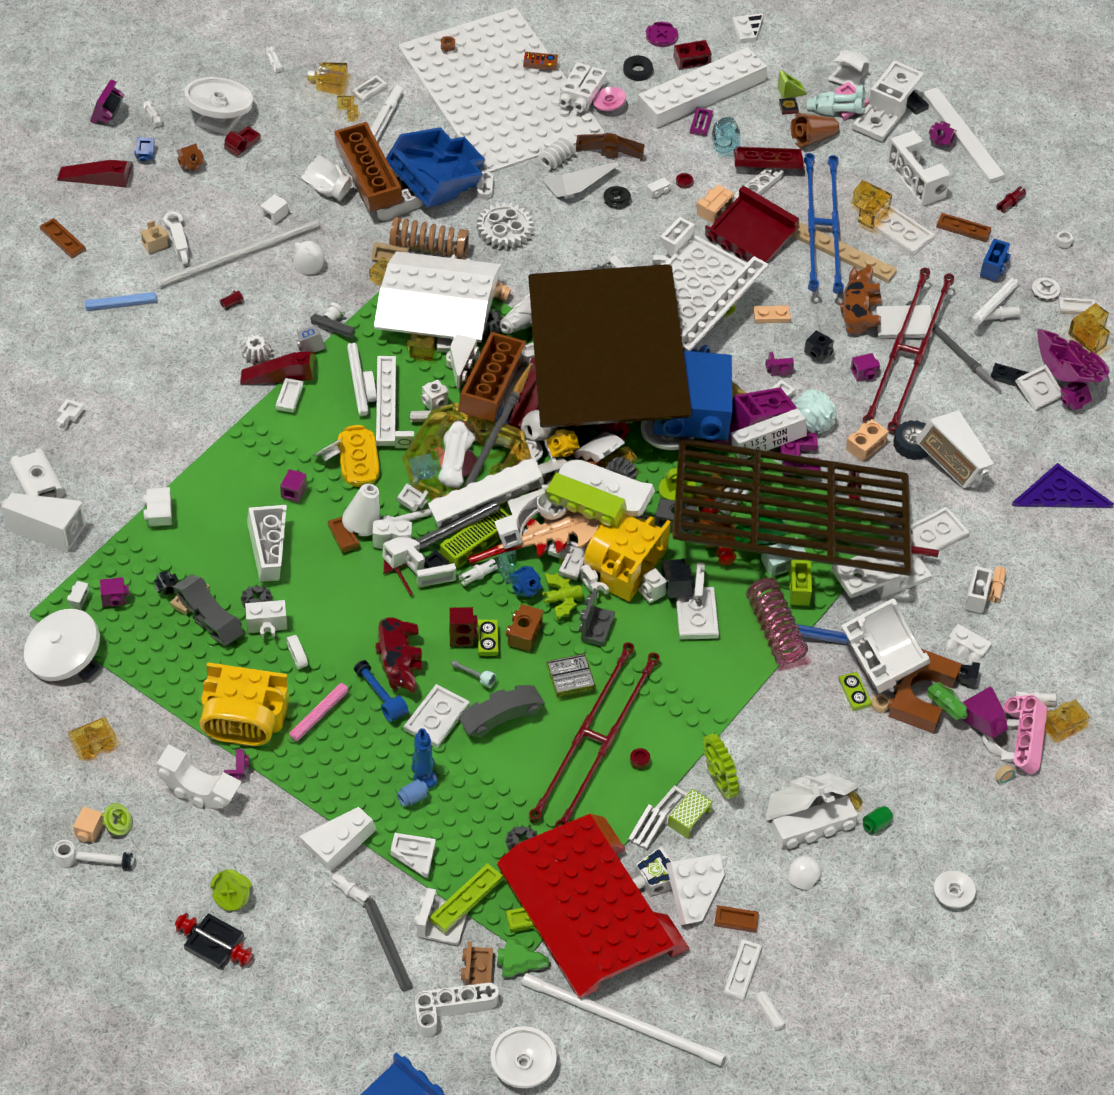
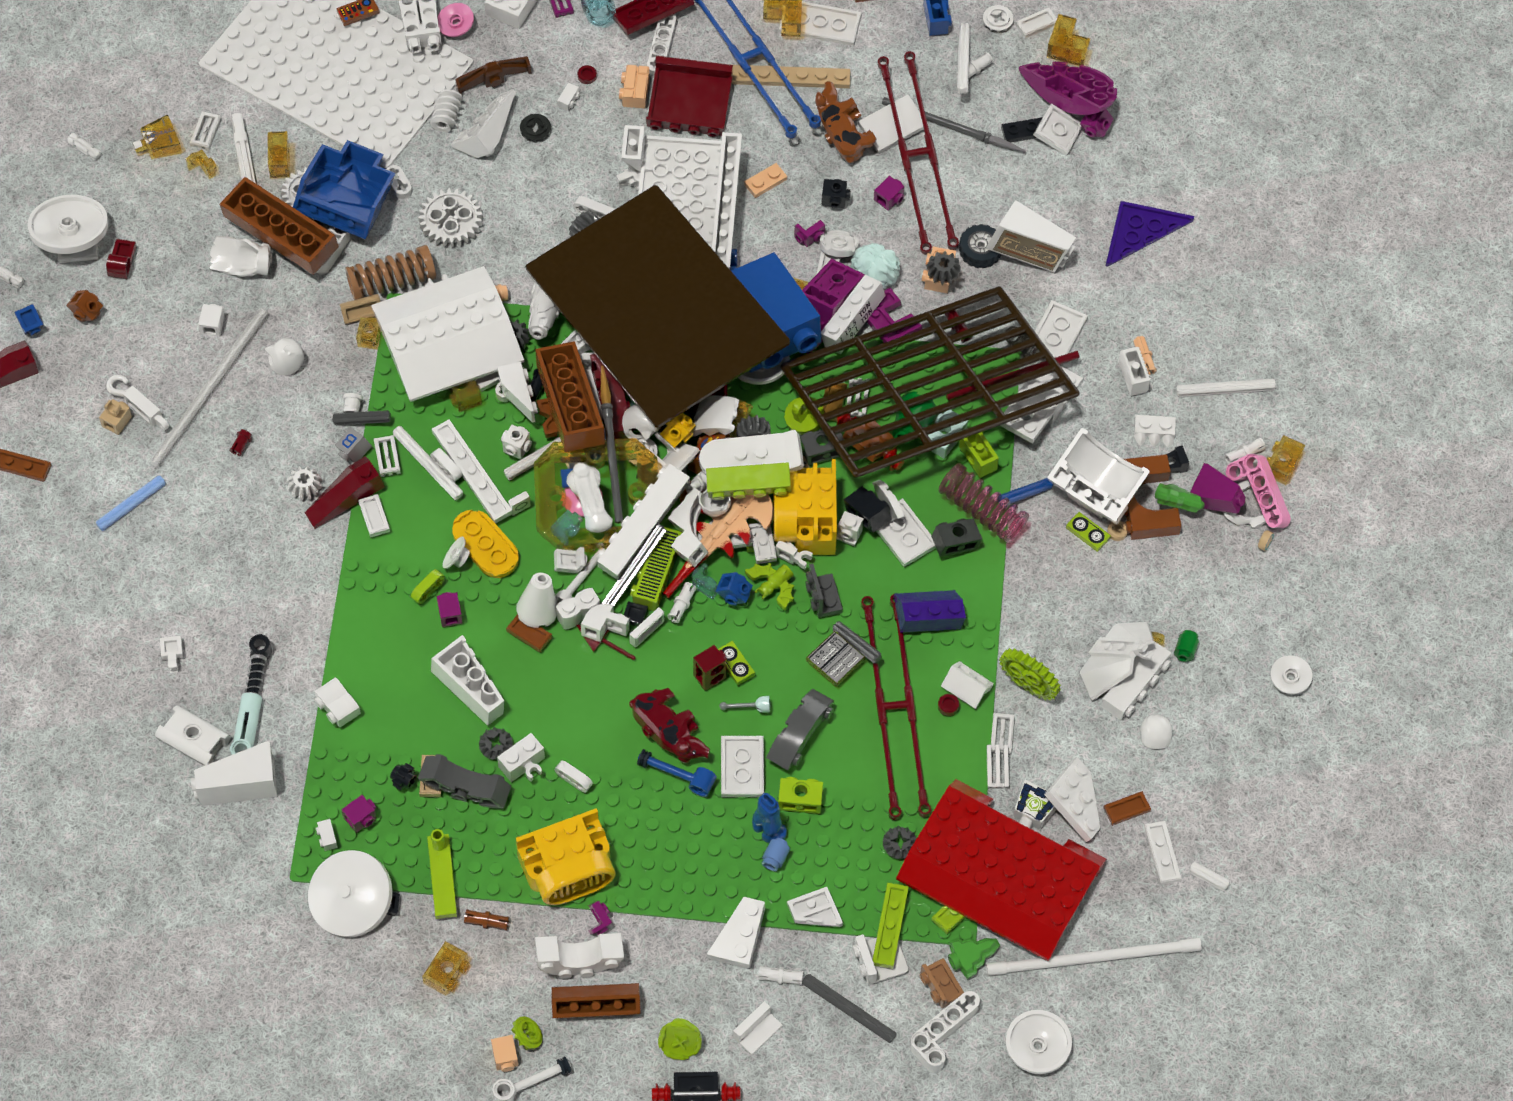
camera: 30 degrees left, 10 degrees up
bright pink axle [289,683,348,741] -> none
dark orange bush [441,36,455,52] -> none
dark orange brick [505,604,543,652] -> none
lime panel [668,788,713,839] -> none
none -> piece [230,634,272,755]
none -> clear yellow brick [268,131,290,178]
none -> white tile [374,435,401,477]
none -> lime beam [411,569,445,604]
none -> lime piece [427,829,457,919]
none -> dark orange pin [464,909,509,930]
none -> dark orange brick [552,983,640,1018]
none -> white panel [733,1001,783,1055]
none -> lime brick [778,777,823,814]
none -> white tile [819,230,859,257]
none -> dark grey axle [832,621,882,663]
none -> dark purple slope [894,590,966,633]
none -> dark grey gear [927,251,961,285]
none -> pearl dark grey brick [931,518,982,557]
none -> white panel [941,661,994,709]
none -> white axle [1176,379,1276,397]

